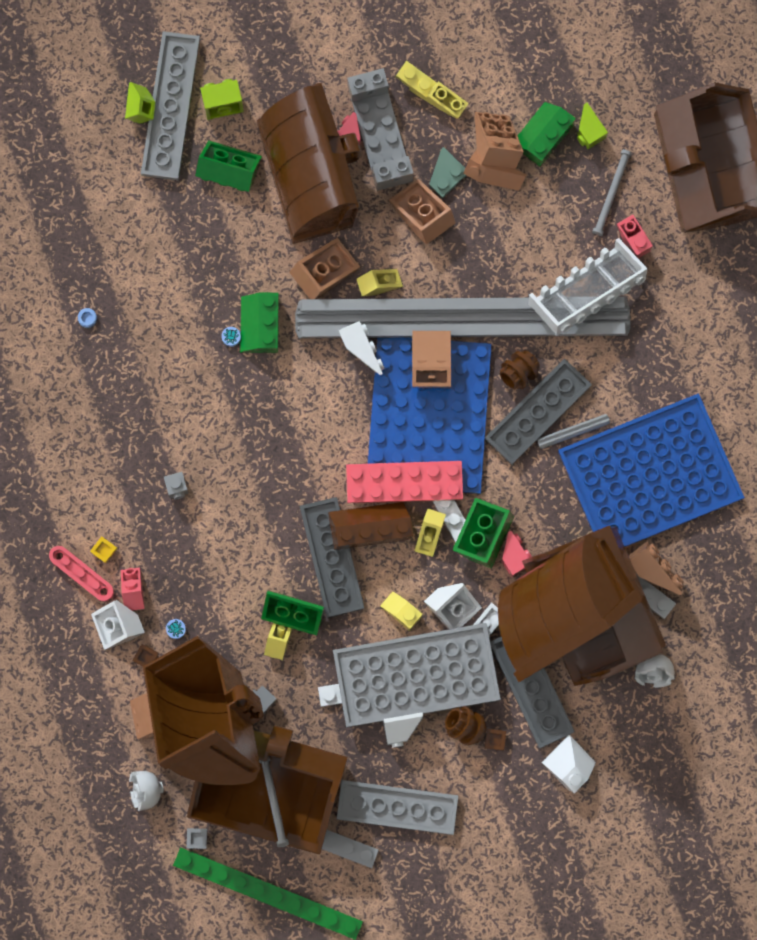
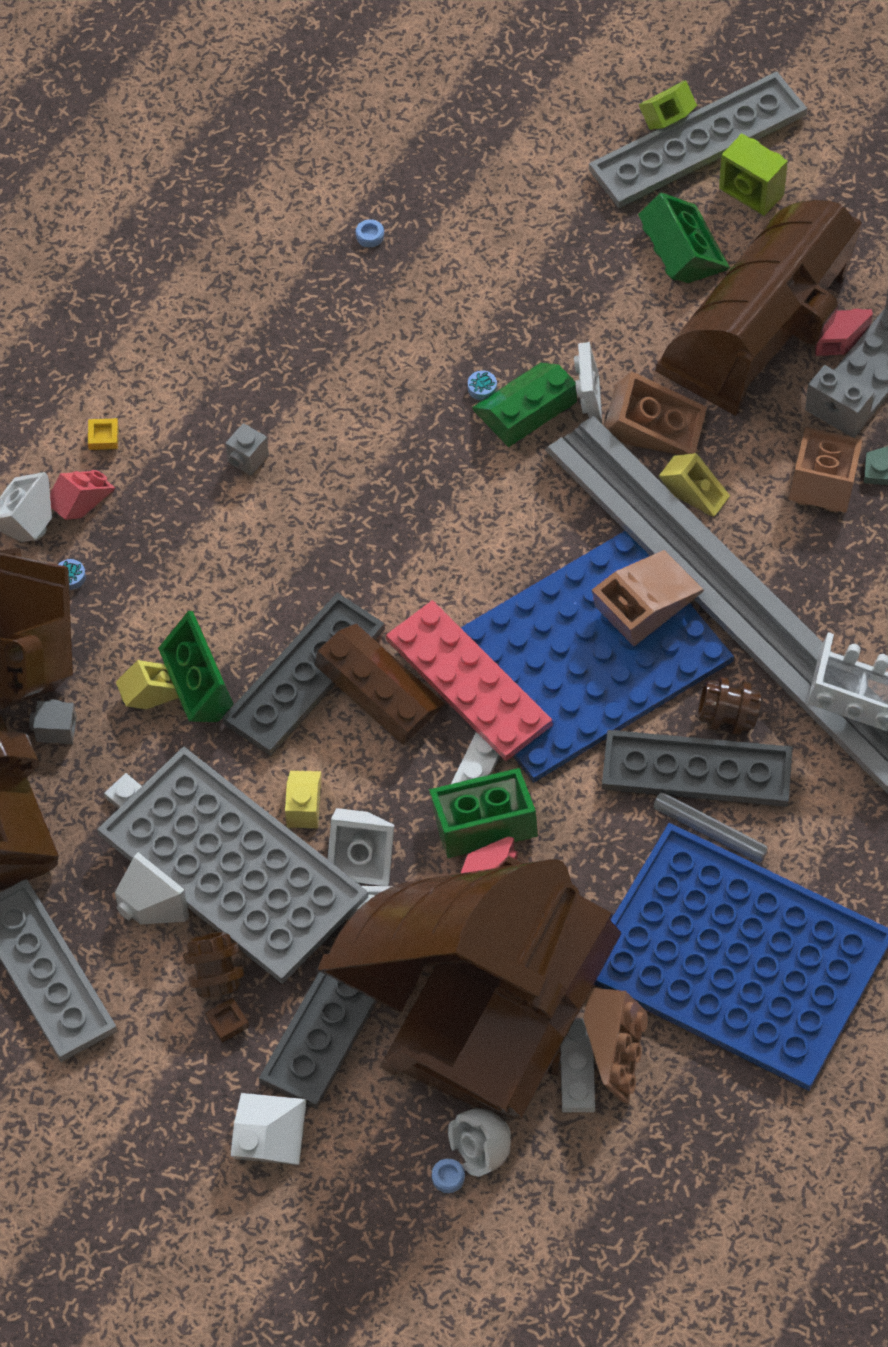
camera: 55 degrees right, 20 degrees down
coral plate [49,546,114,602] -> none
white slope [339,321,384,376] -> none
light yellow slope [415,509,446,557] -> none
none -> light blue tile [432,1159,465,1193]
none -> white plate [574,342,602,423]

